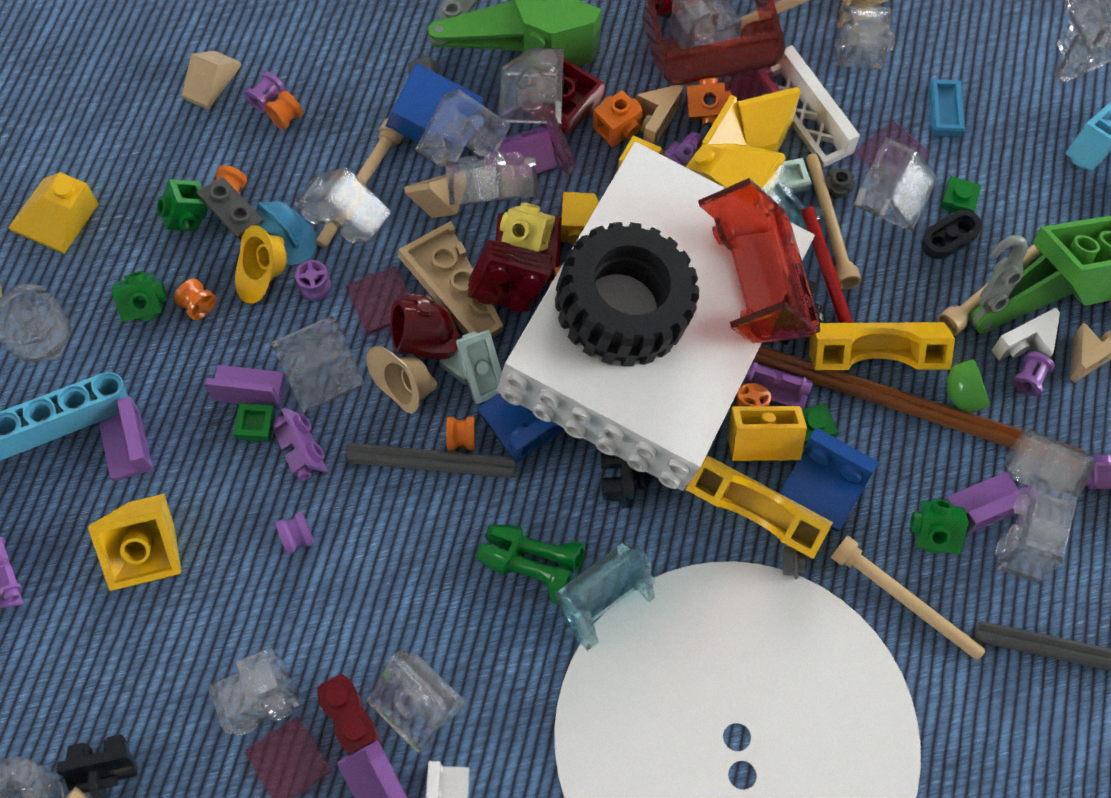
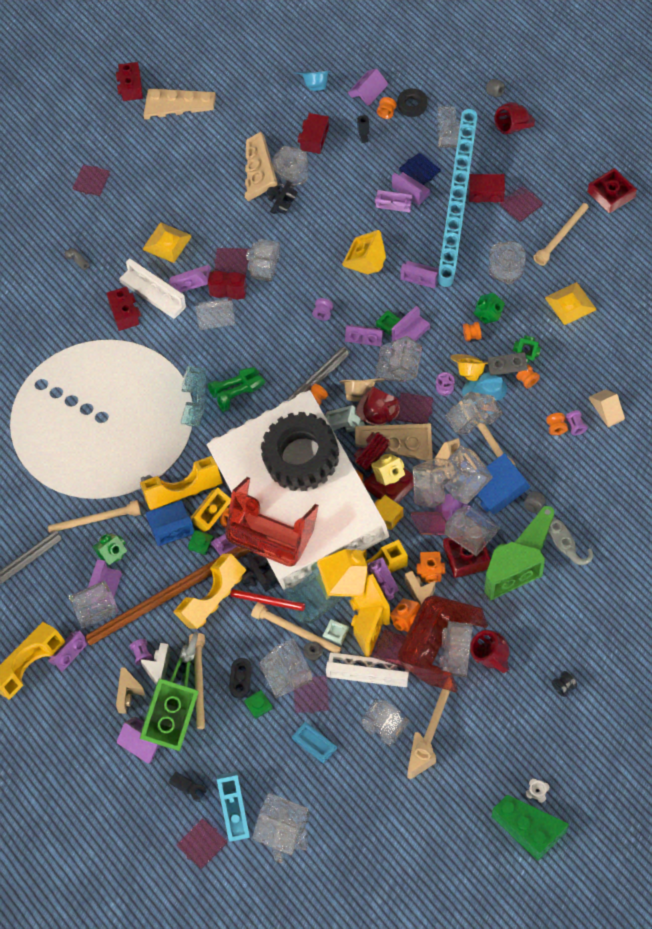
camera: 130 degrees right, 5 degrees down
bright green hair [946,359,989,412] -> none
clear brick [995,482,1078,584] -> none

